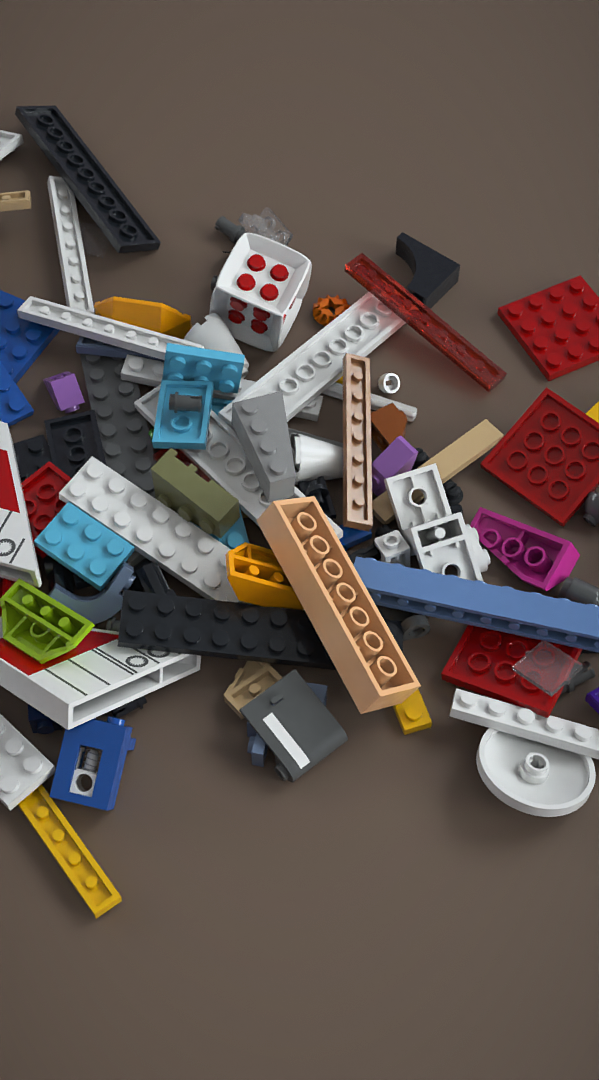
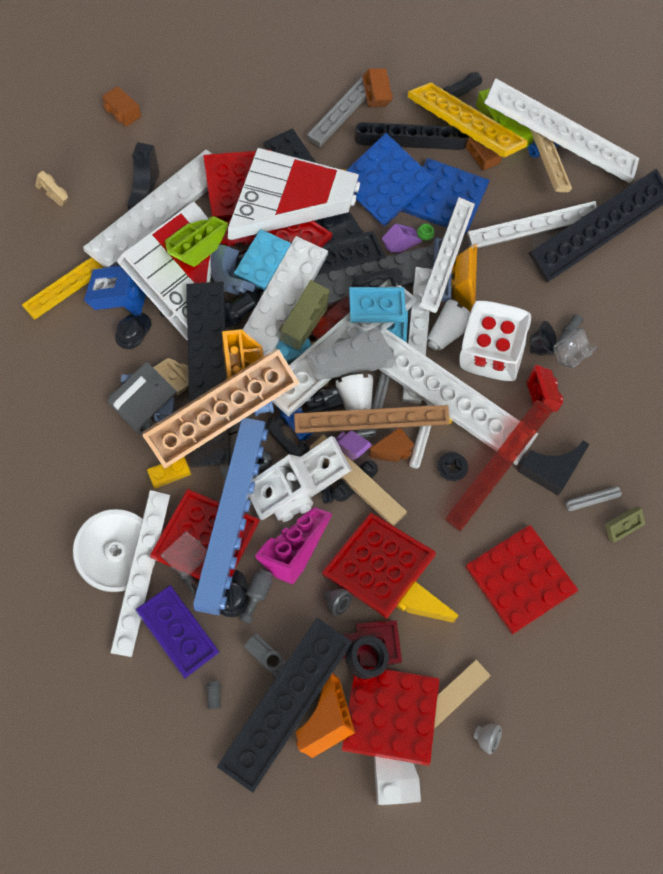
camera: 80 degrees right, 10 degrees up
medium azure plate [162,343,245,394] -> none
dark grey pin [169,392,202,413] -> none
orange gear [312,295,351,326] -> none
white bracket [374,530,410,567] -> none
white hinge [378,373,400,393] -> none
none -> black piece [115,313,151,349]
none -> black piece [352,267,403,287]
none -> bright green plate [417,224,434,240]
none -> black gear [437,452,468,482]
none -> red slope [526,365,563,415]
none -> light grey axle [565,486,622,511]
none -> olive plate [605,506,645,543]

